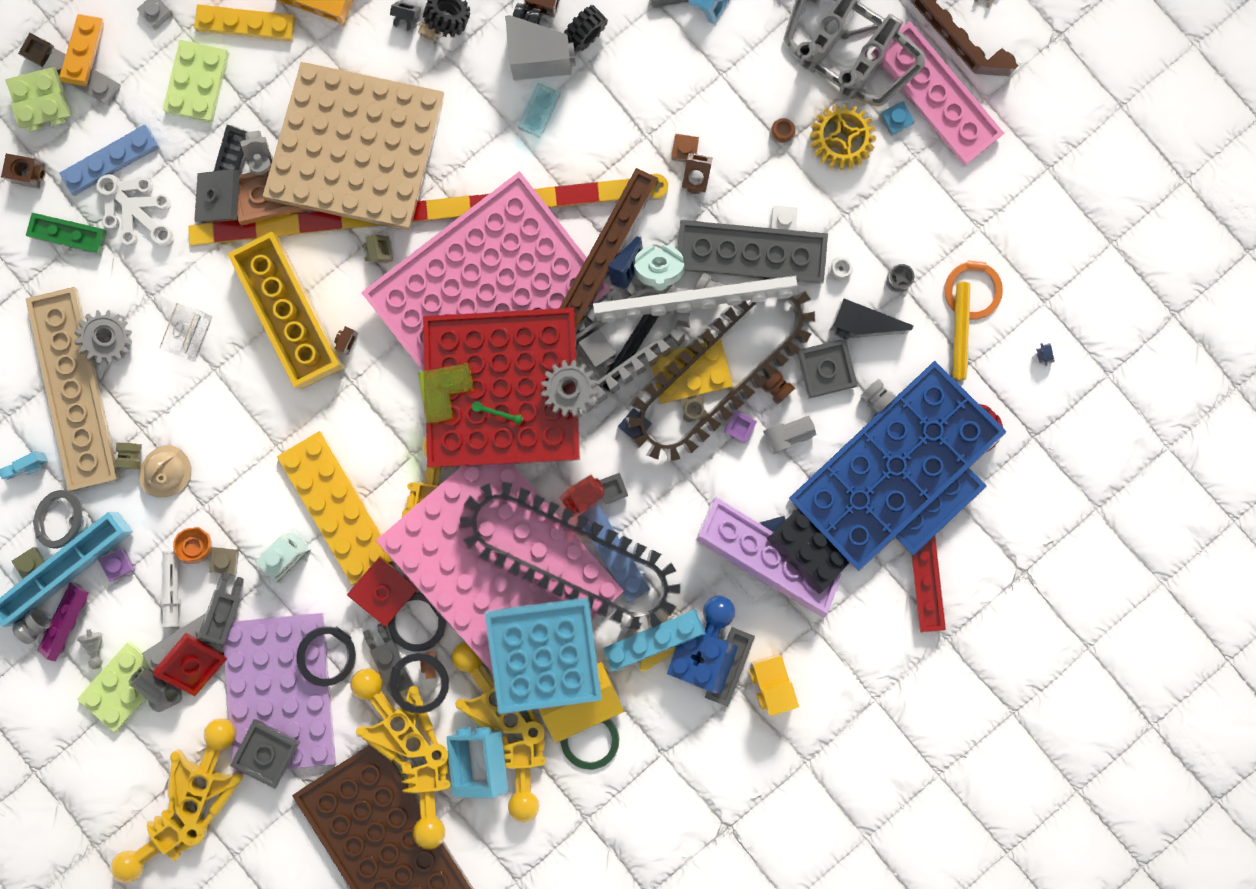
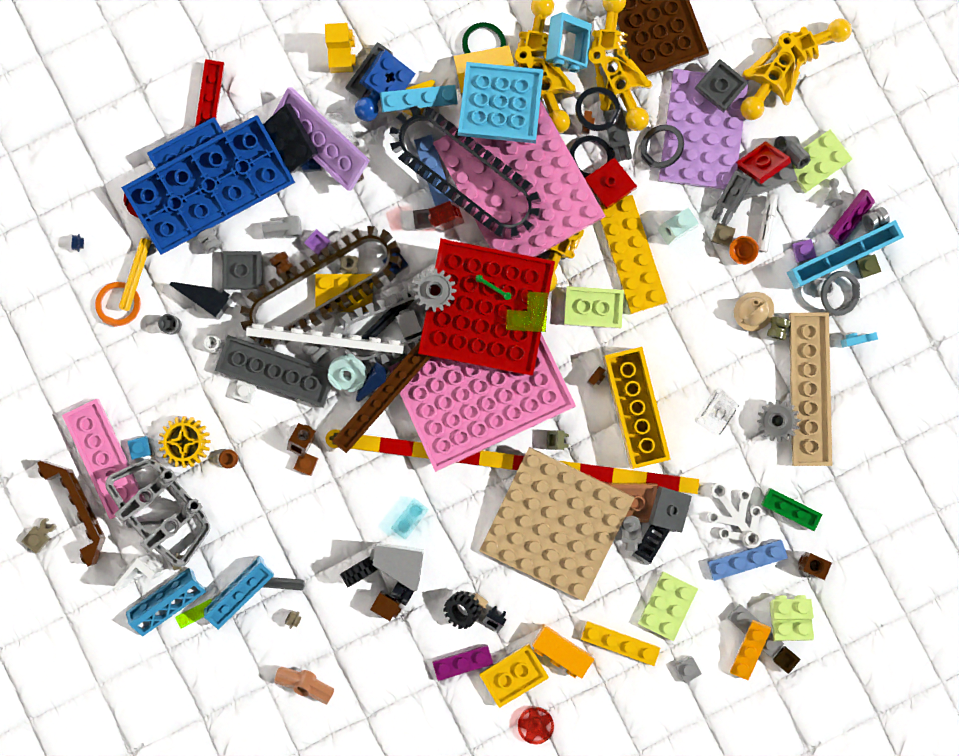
camera: 165 degrees left, 0 degrees up
none -> yellowish green plate [564,286,624,329]

